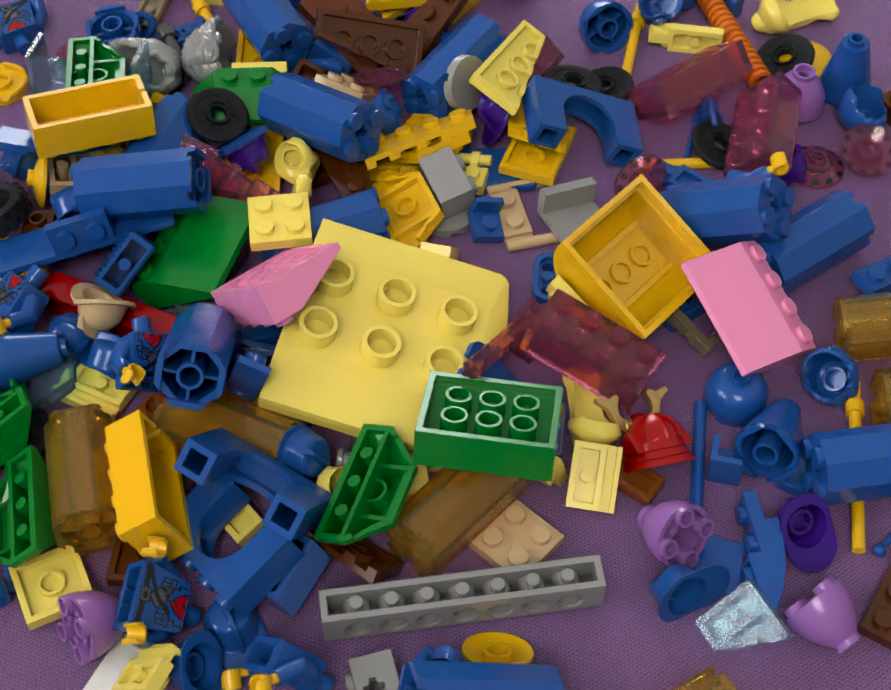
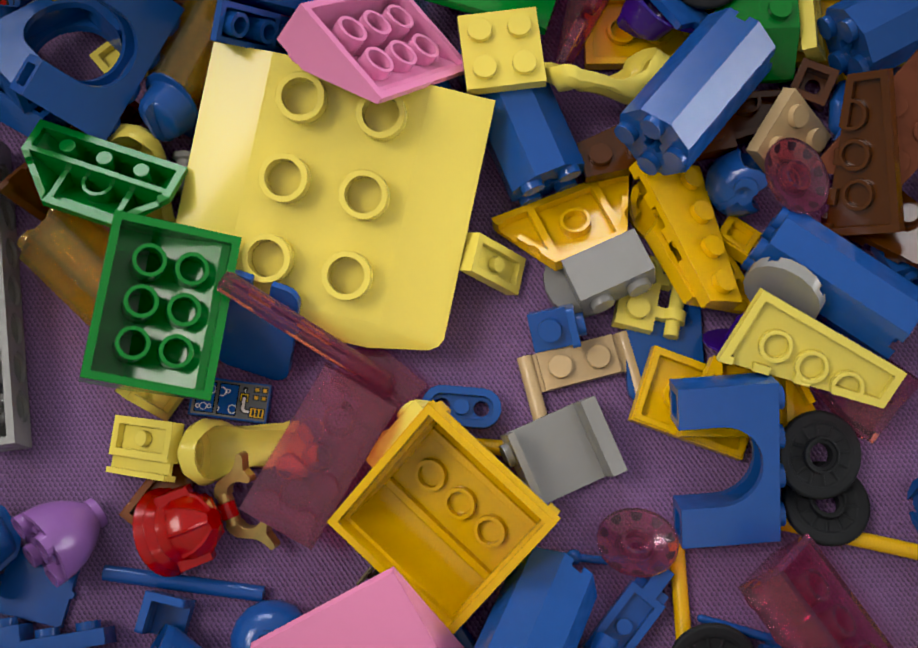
camera: 90 degrees right, 25 degrees up
tan plate [468,497,564,568] -> none

